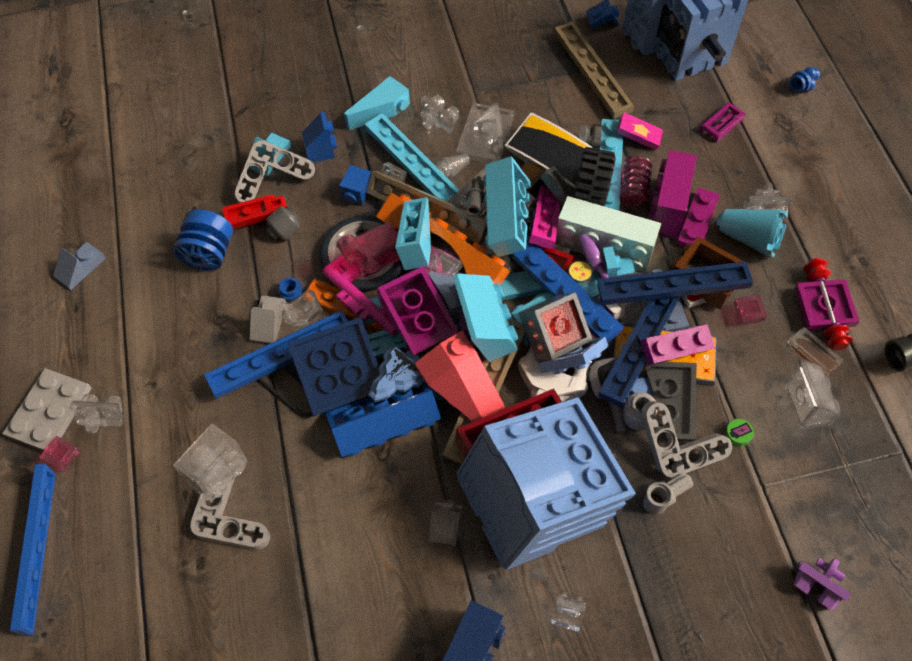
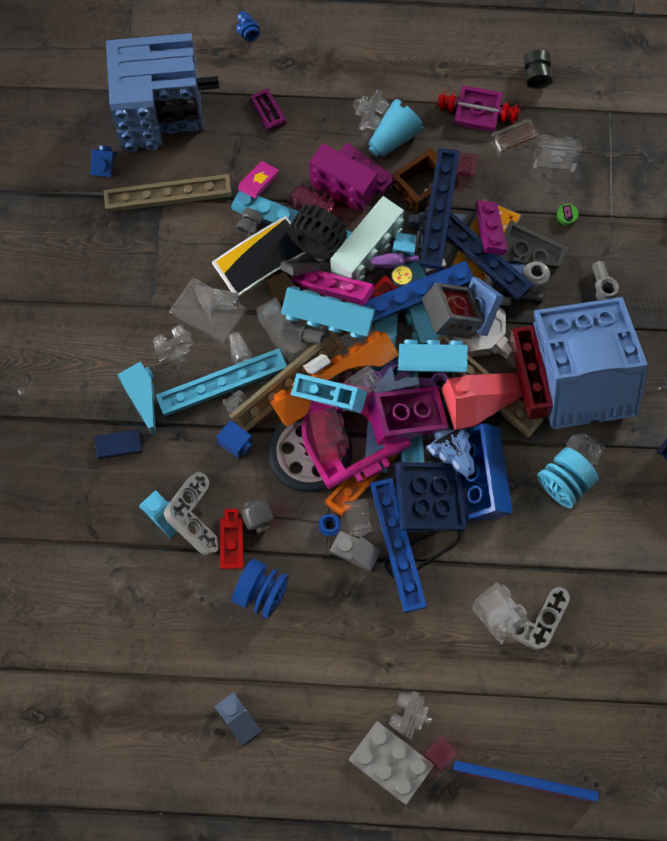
camera: 75 degrees left, 10 degrees up
blue slope [302,112,337,163] -> none
light grey beam [641,401,732,478] -> none
none -> dark blue tile [95,429,142,459]
none -> white tile [303,354,330,374]
none -> medium azure wheel [537,447,599,508]

